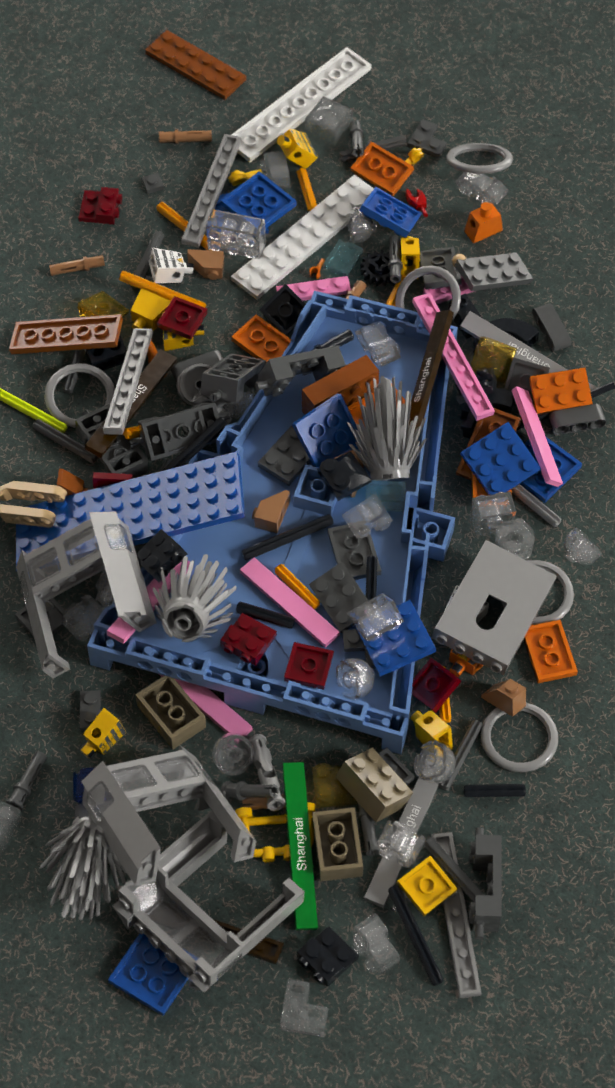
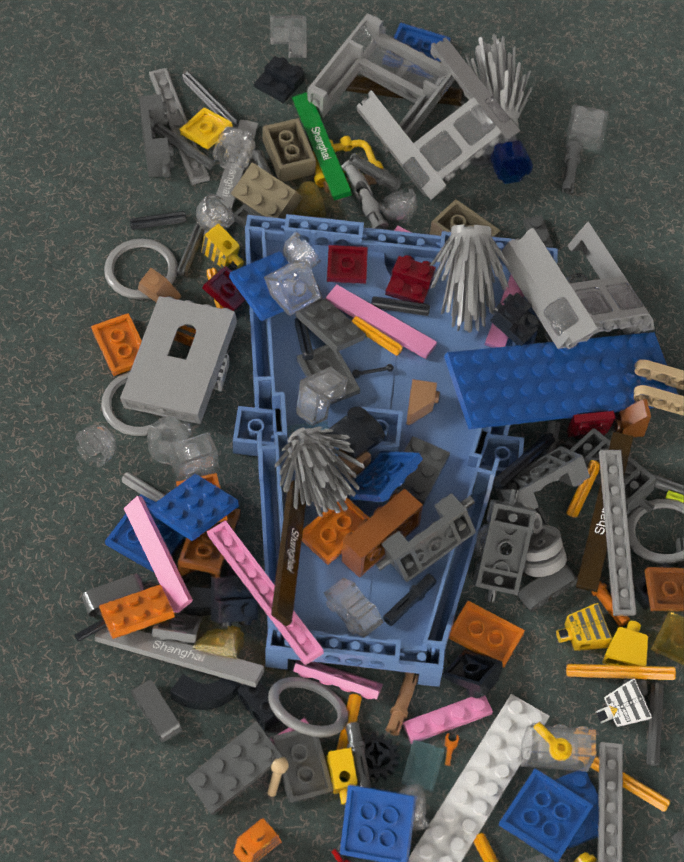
camera: 165 degrees right, 0 degrees up
yellow torso [80,708,126,759] -> none
dark red plate [157,296,208,340] -> none
medium nougat slope [187,249,224,280] -> none
black axle [242,514,334,560] -> none
clear brick [352,913,400,976] -> none
none -> black hinge [352,364,394,378]
none -> yellow plate [533,722,572,761]

